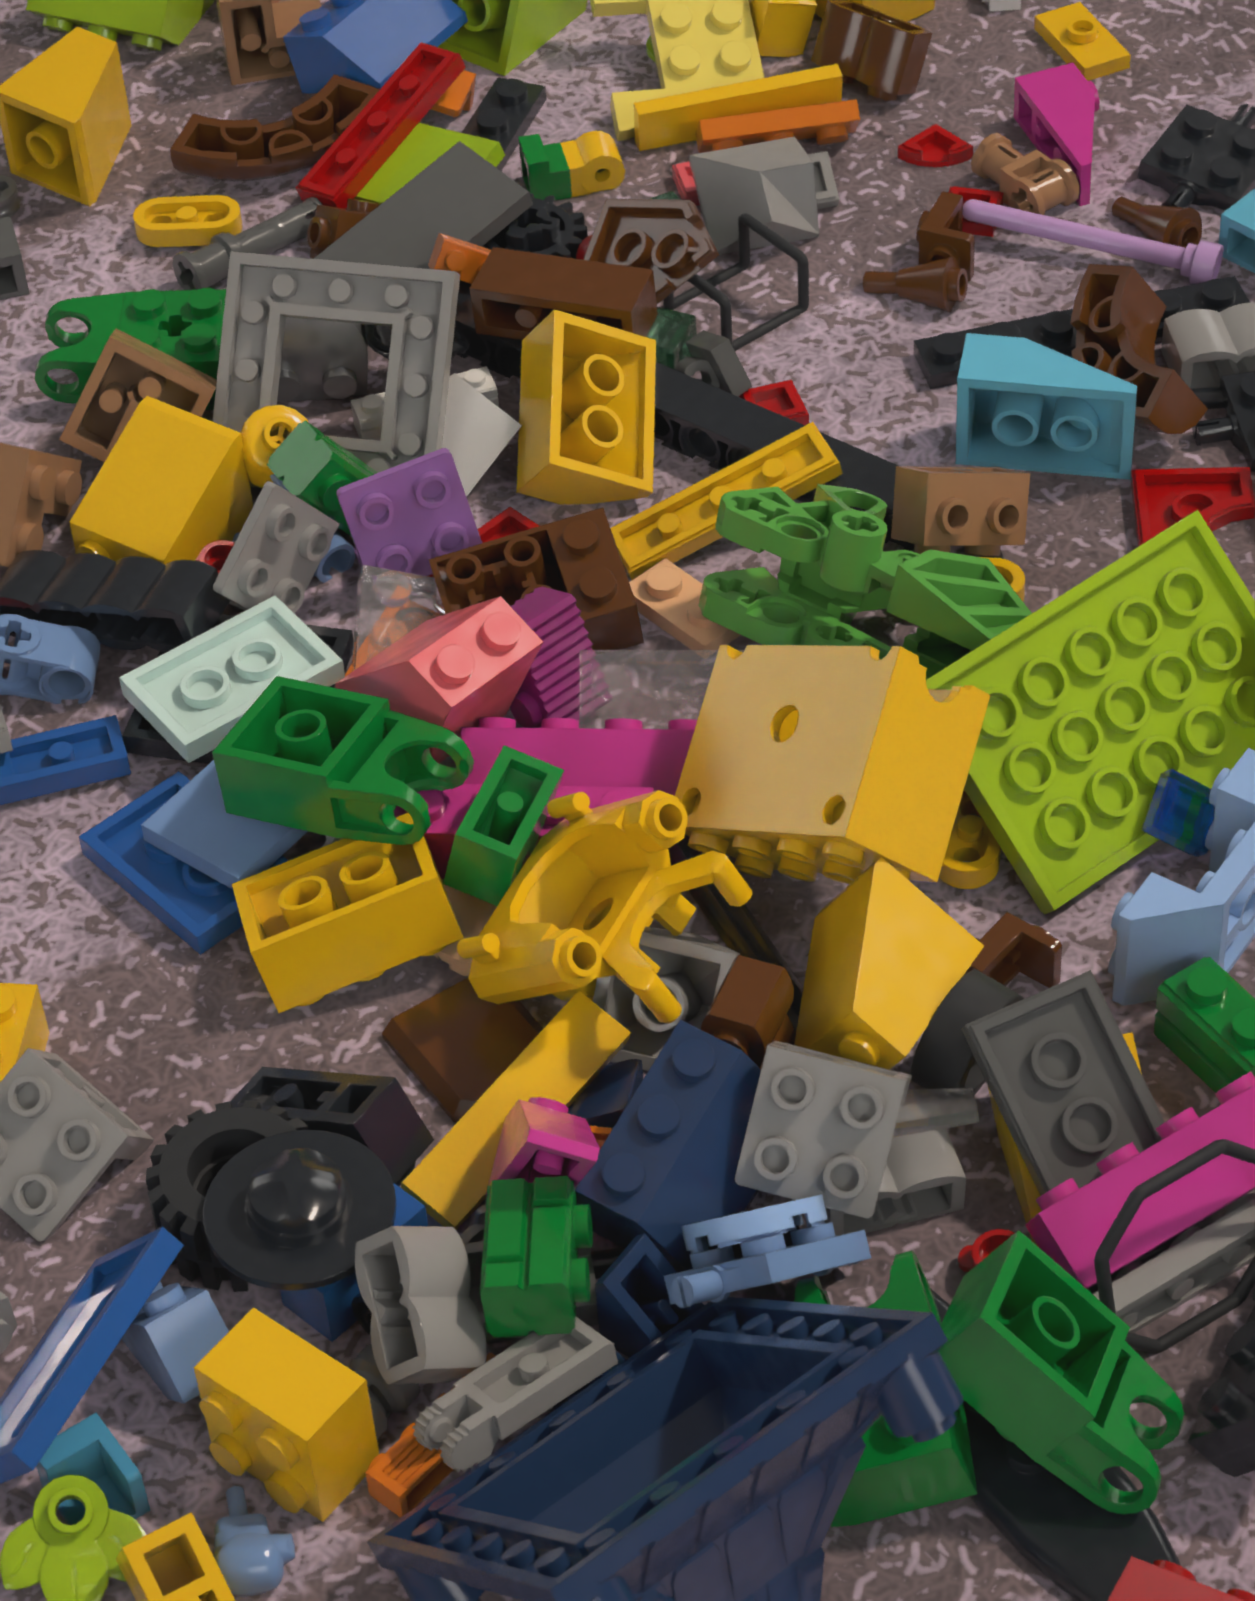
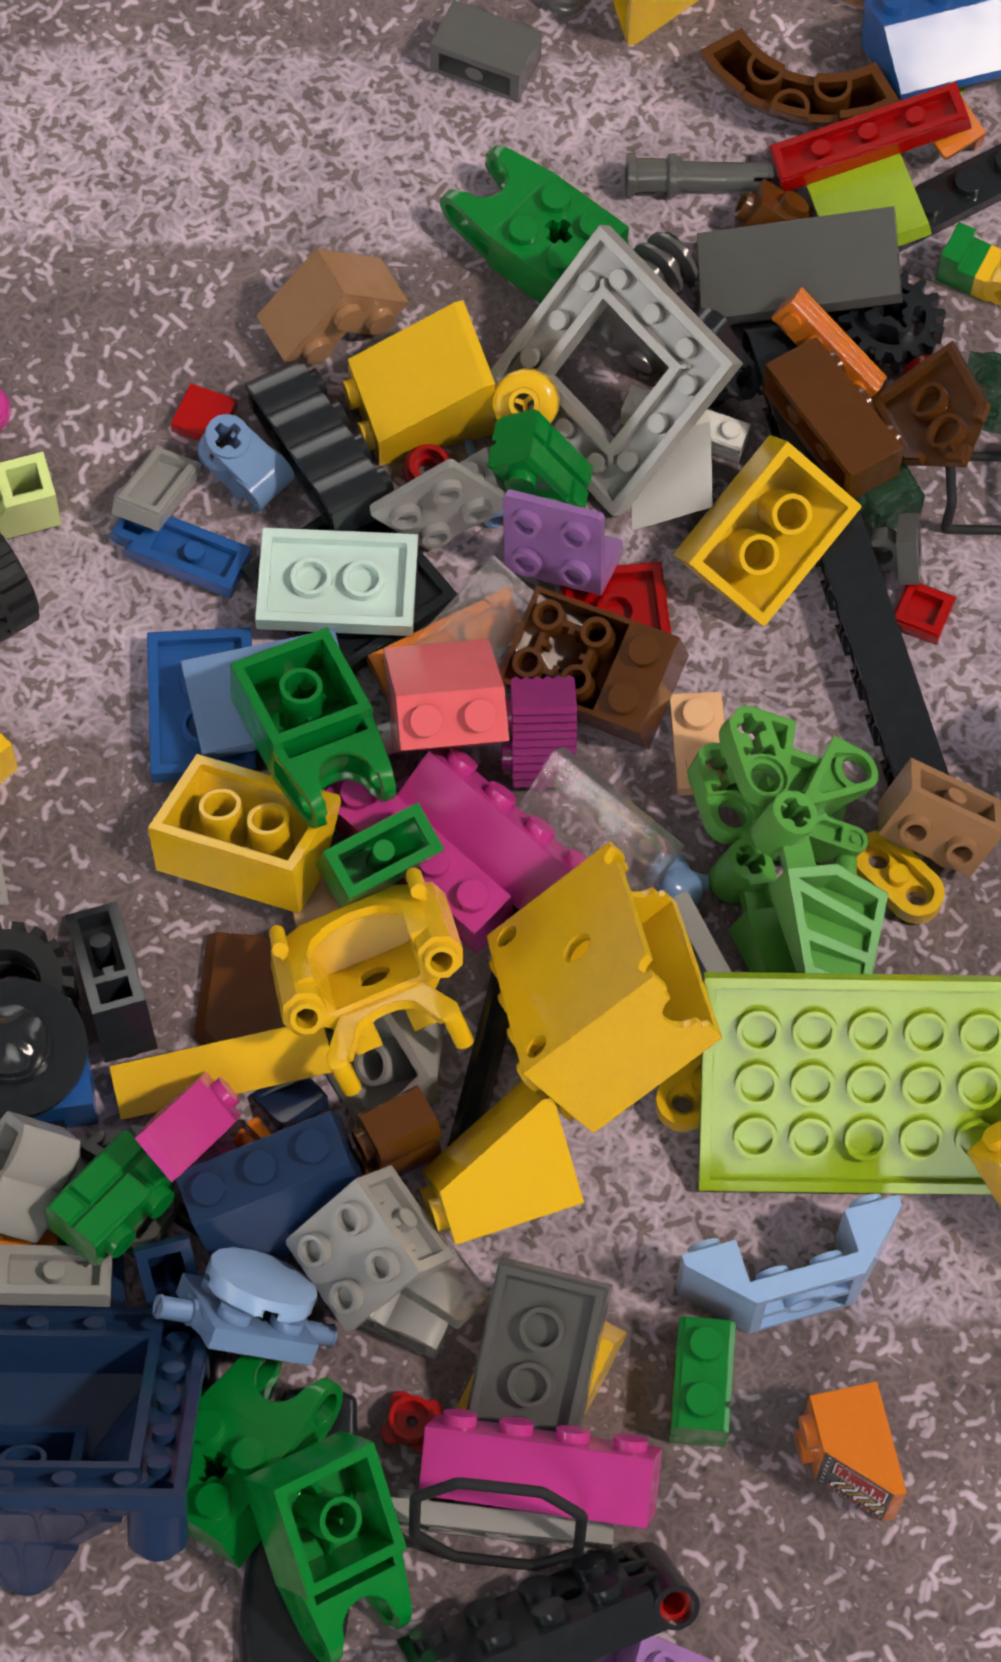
camera: 35 degrees right, 20 degrees up
medium nougat brick [59,328,217,462] -> none
yellow plate [133,195,243,247] -> none
yellow tile [611,422,843,580] -> none
black tyre [910,969,1024,1107] -> none
reddish brown bracket [963,912,1062,988] -> none
tile [1142,769,1215,857] -> none

